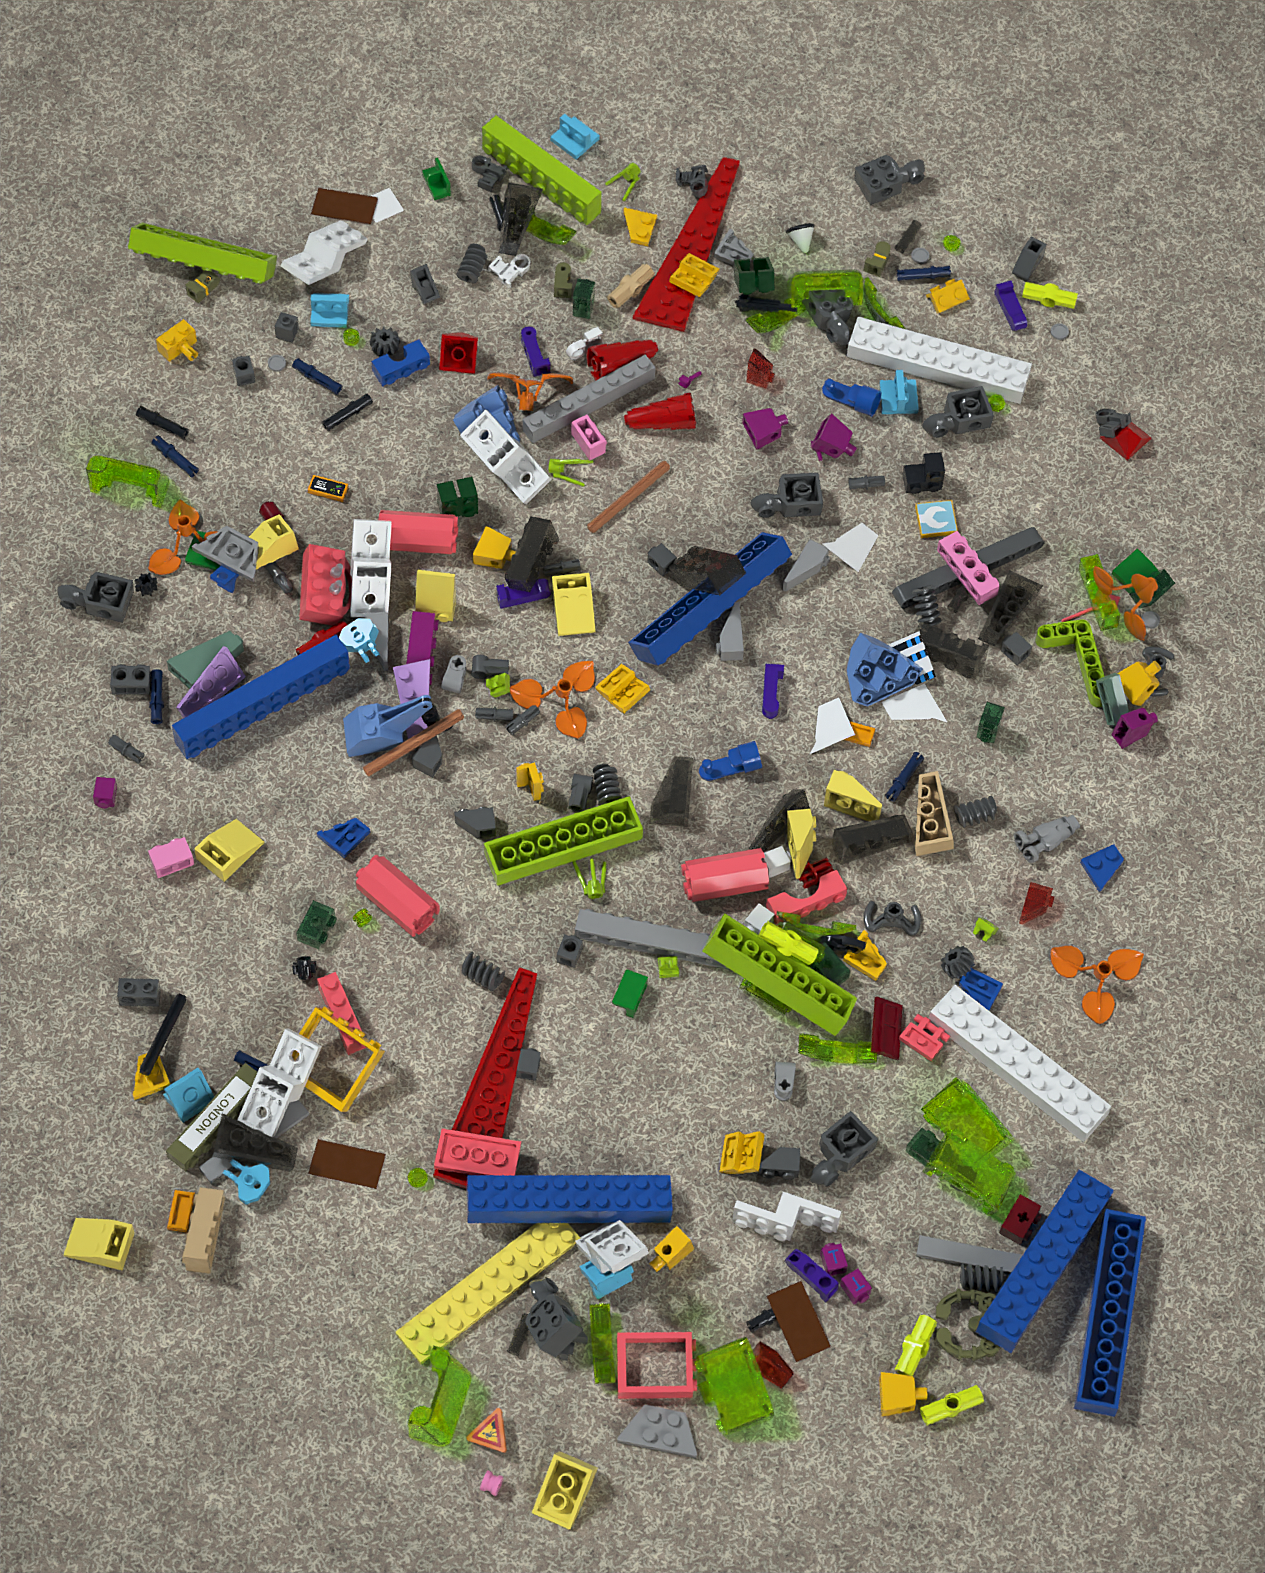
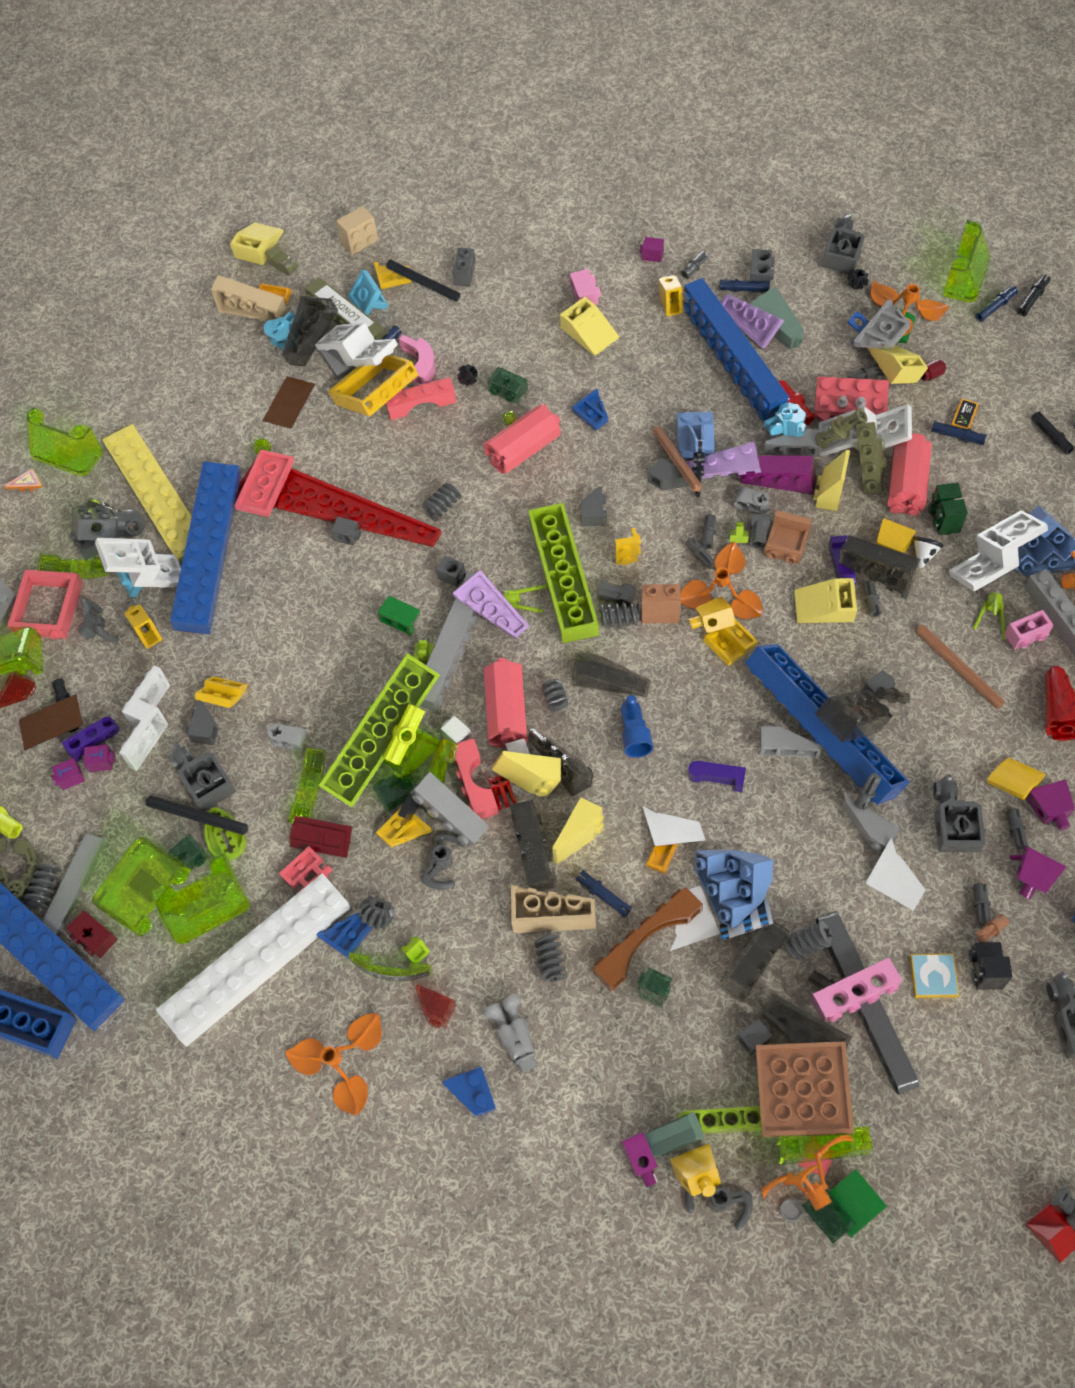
camera: 105 degrees right, 0 degrees up
none -> dark grey piece [78,598,119,643]
none -> black axle [145,795,249,835]
none -> lime piece [204,807,247,861]
none -> olive leg [266,245,298,275]
none -> tan brick [336,206,378,255]
none -> clear neon green slope [348,953,433,981]
none -> bright pink arch [399,335,436,385]
none -> light grey brick [409,772,489,846]
none -> lavender wing [452,570,529,639]
none -> dark grey gear [542,678,569,712]
none -> dark orange arch [593,887,703,992]
none -> nougat panel [641,584,681,623]
none -> yellow torso [659,275,683,317]
none -> yellow torso [688,596,736,633]
none -> nougat plate [756,1042,854,1138]
none -> nougat panel [764,510,812,564]
none -> olive piece [815,408,868,448]
none -> dark grey axle [854,773,881,810]
none -> olive bracket [856,422,887,494]
none -> clear smoke pin [875,687,910,704]
none -> white hat [913,536,944,568]
none -> dark blue pin [931,421,987,445]
none -> nougat axle [976,914,1009,942]
none -> yellow slope [987,758,1046,800]
none -> dark grey axle [1006,809,1028,850]

